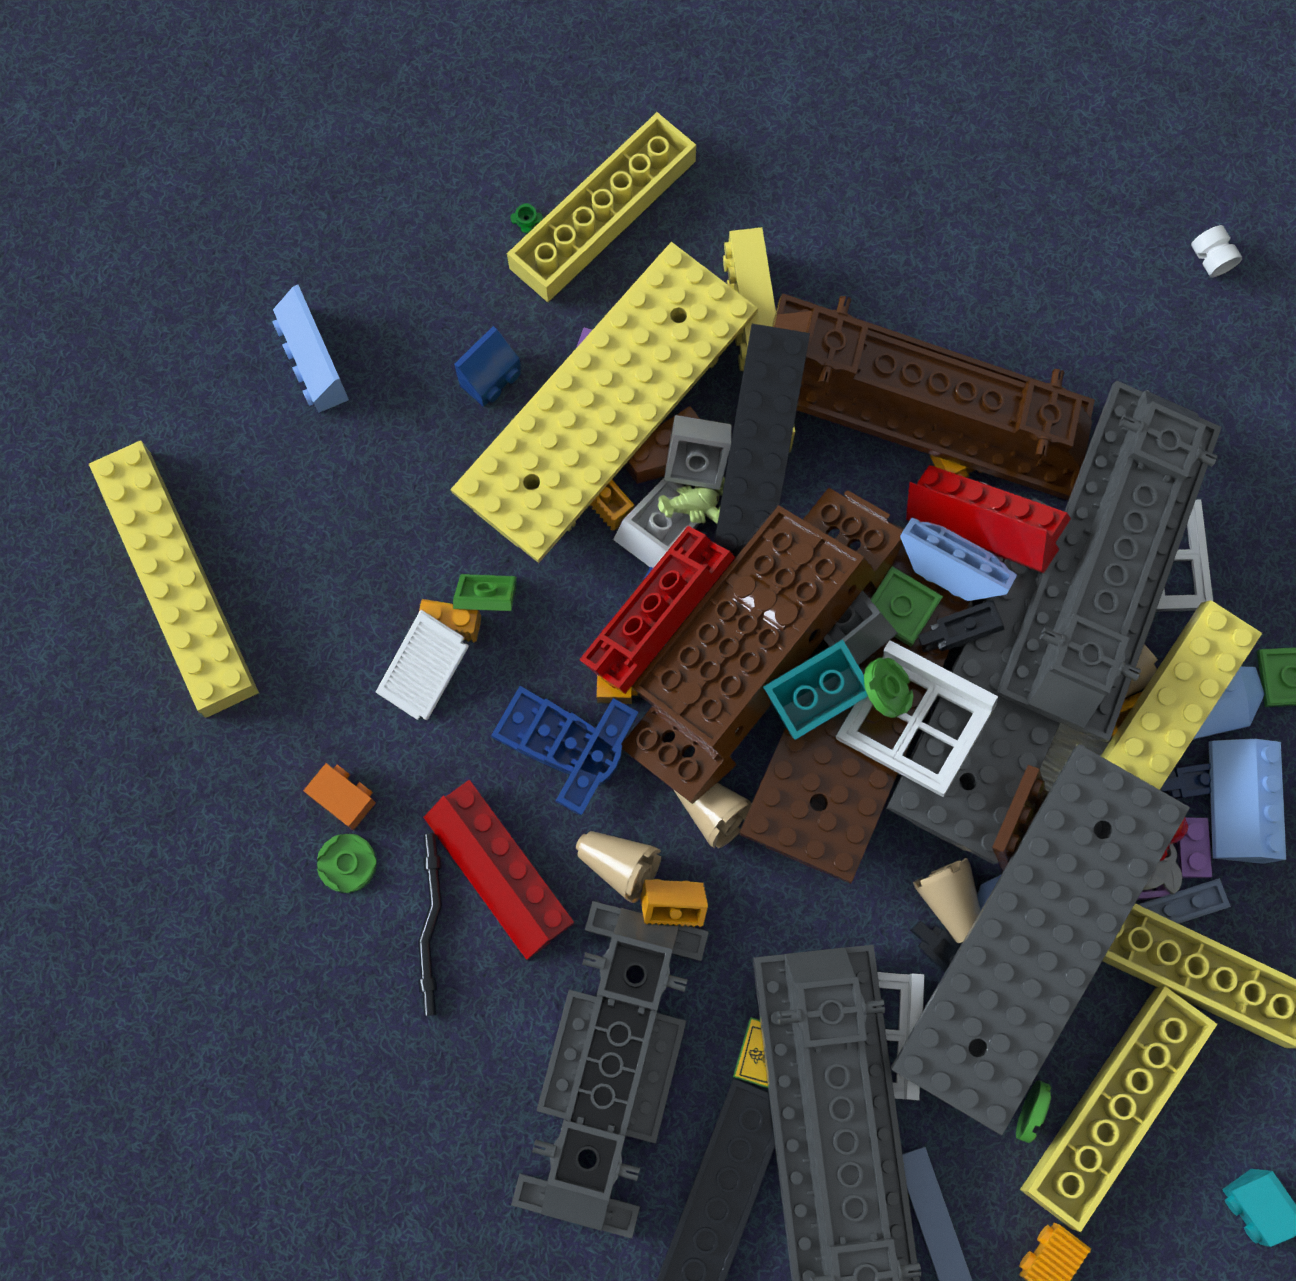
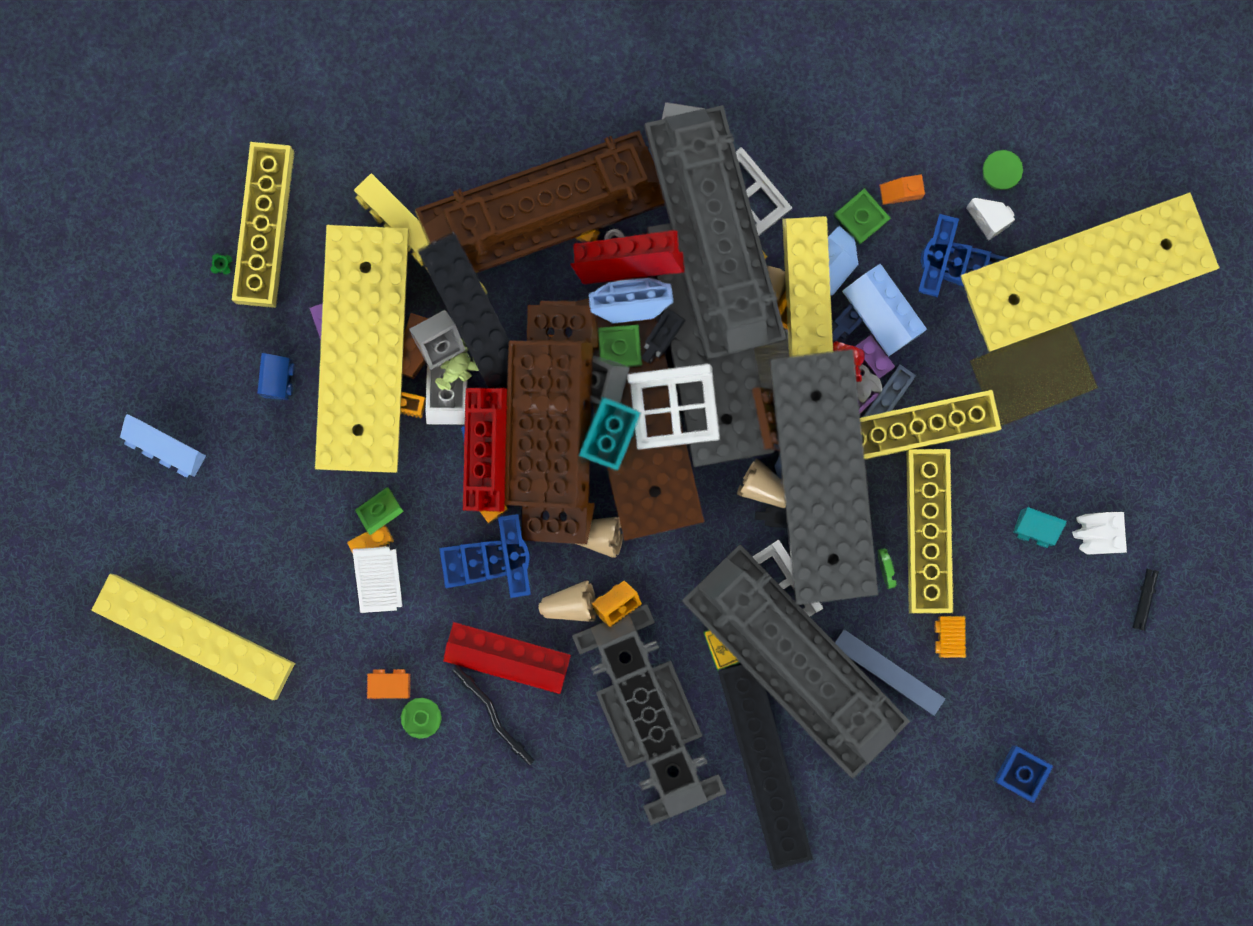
camera: 30 degrees left, 10 degrees up
bright green tile [864,658,913,718] -> none

